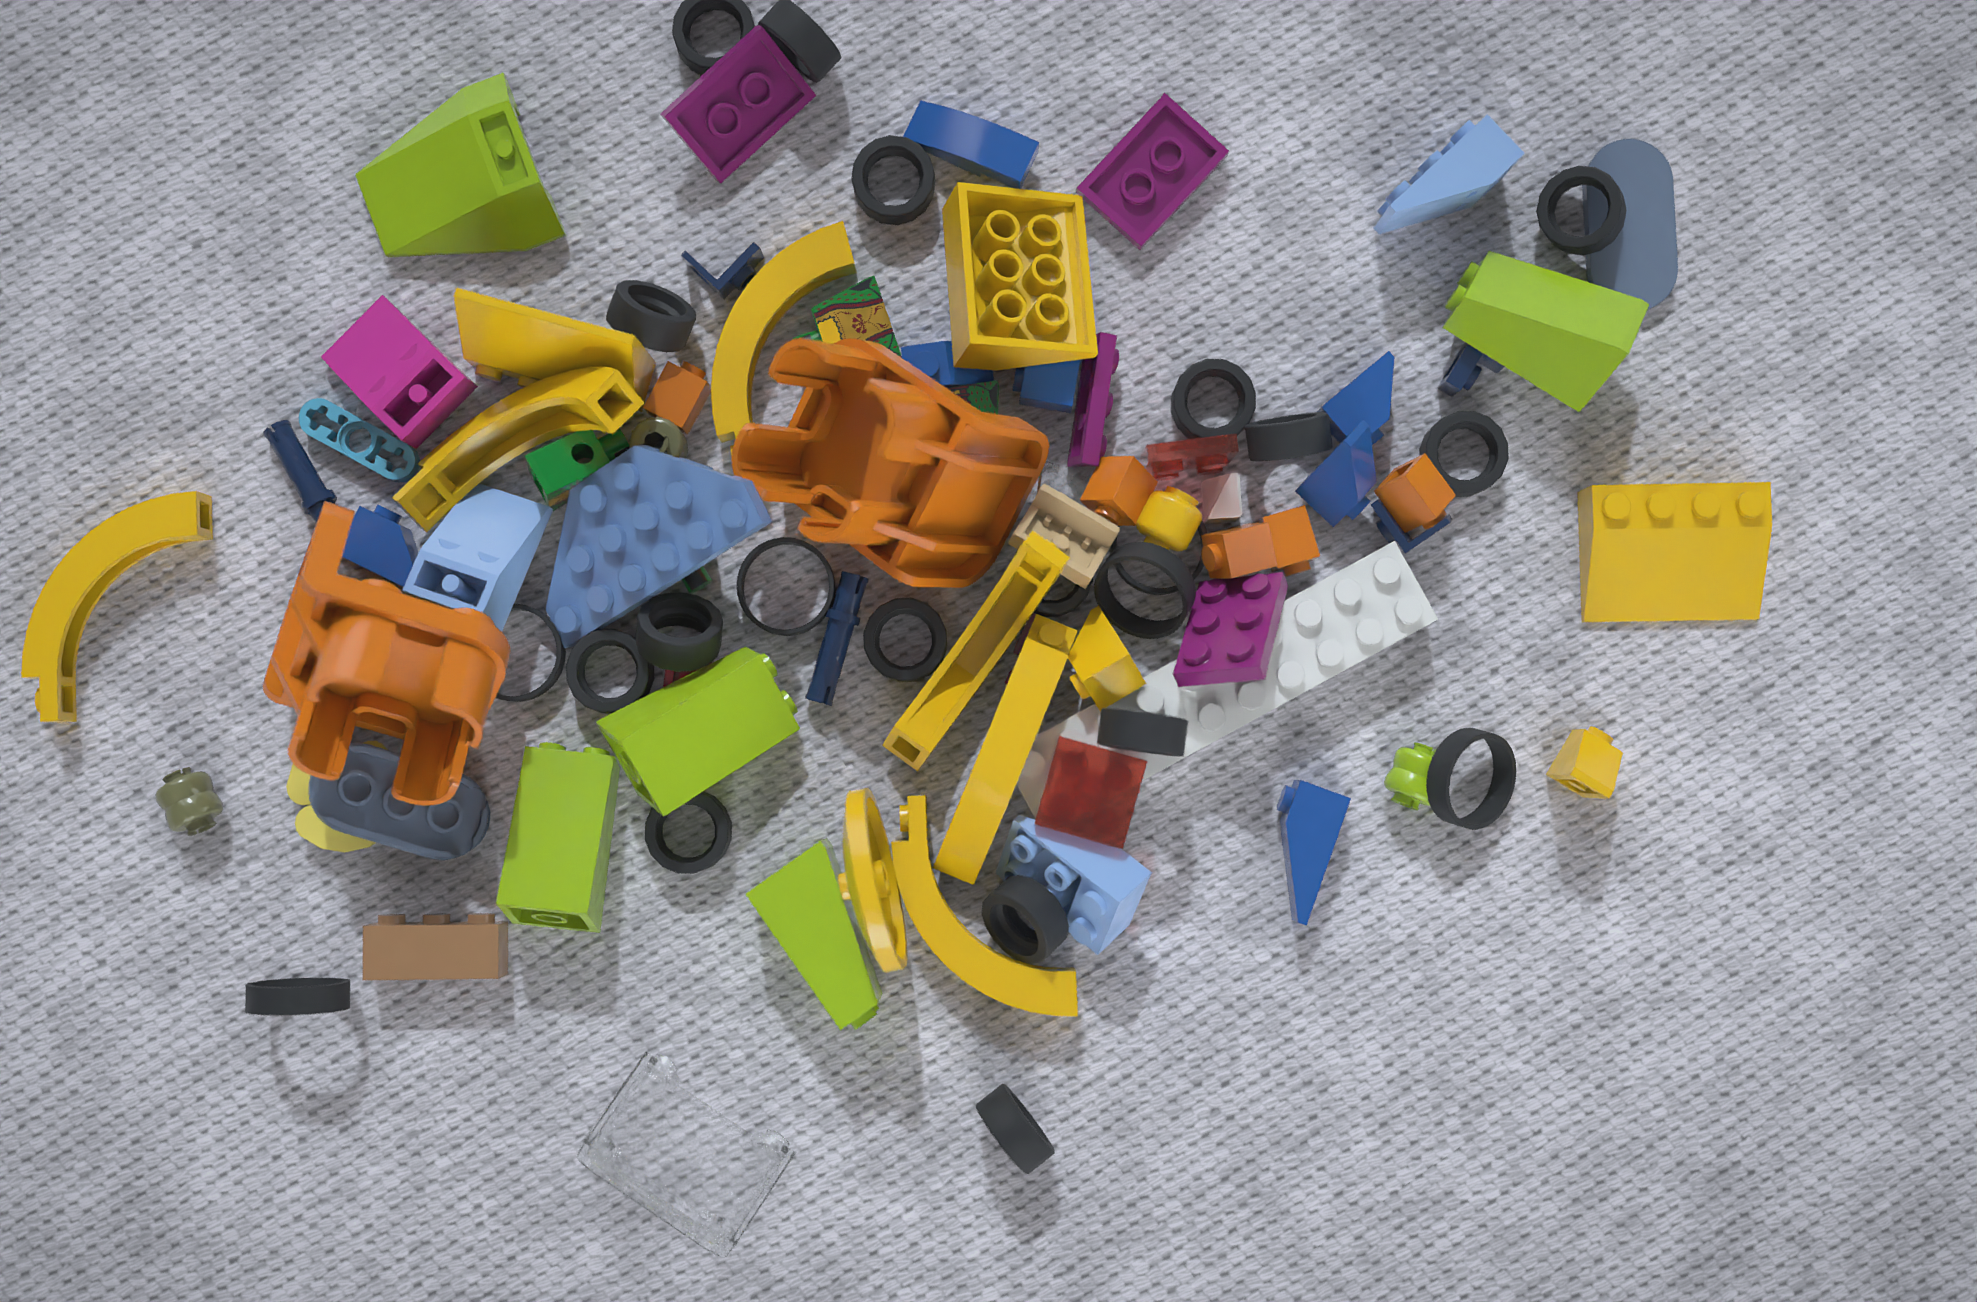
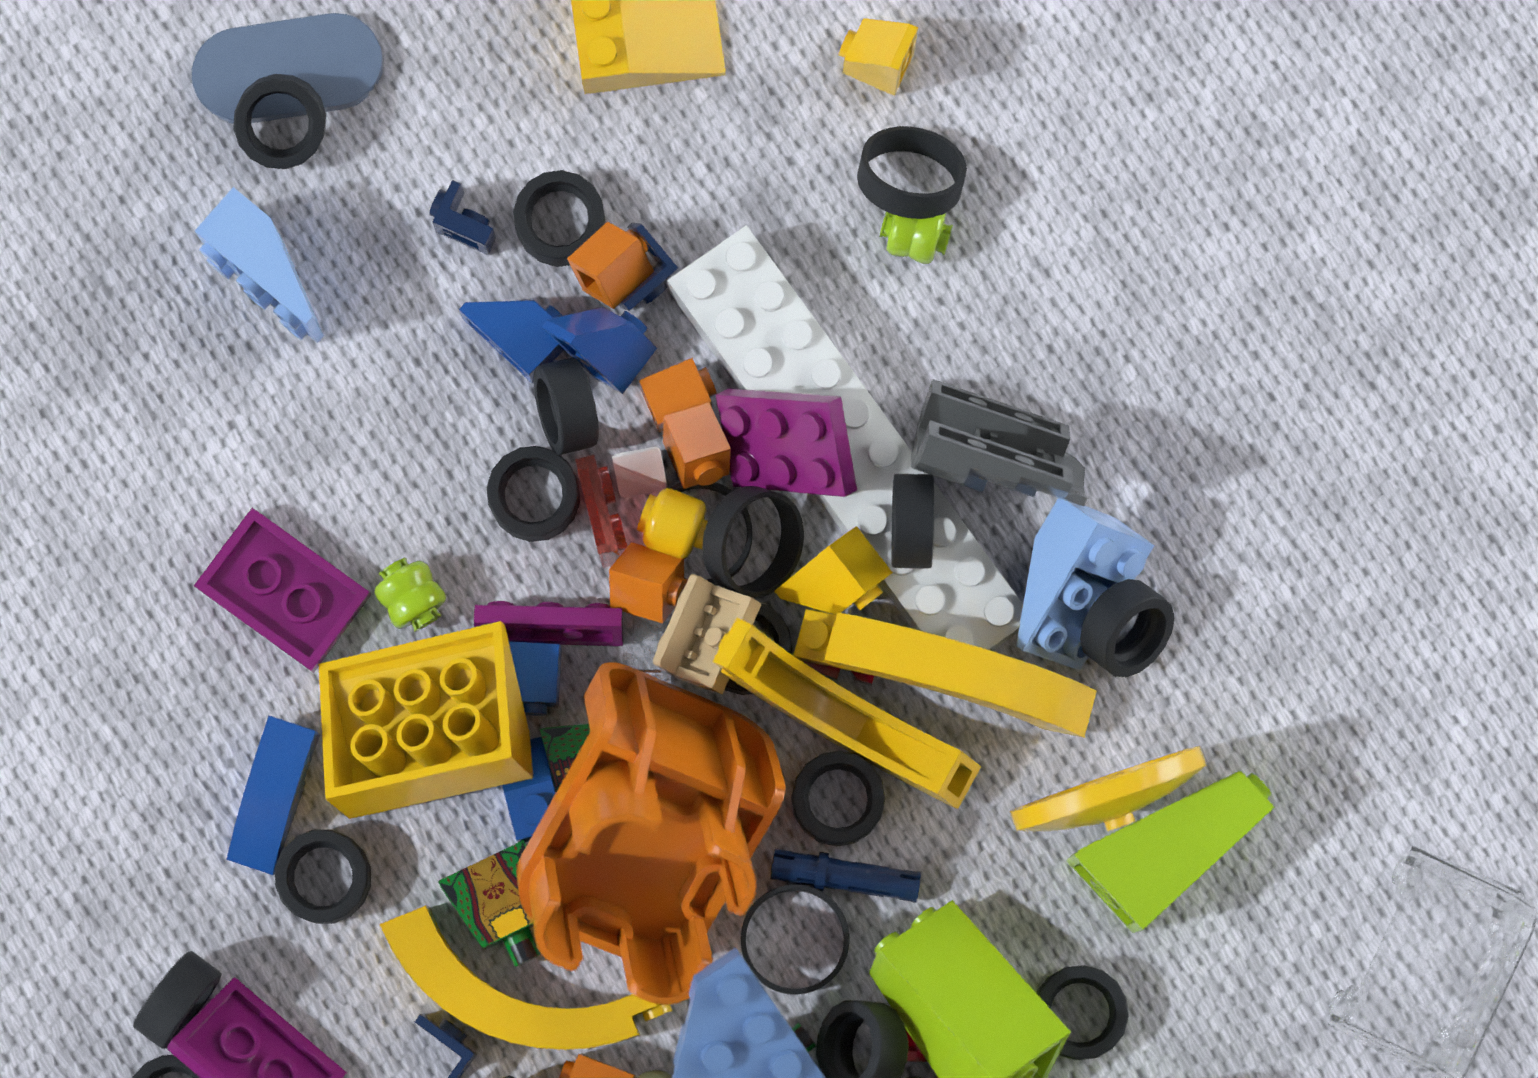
camera: 95 degrees left, 5 degrees down
yellow arch [891,795,1078,1017] -> none
black tyre [976,1084,1055,1174] -> none
clear red plate [1034,736,1148,849] -> none
blue slope [1277,780,1351,926] -> none
lime slope [1442,251,1649,412] -> none
none -> lime piece [374,557,446,632]
none -> dark grey slope [911,379,1087,506]

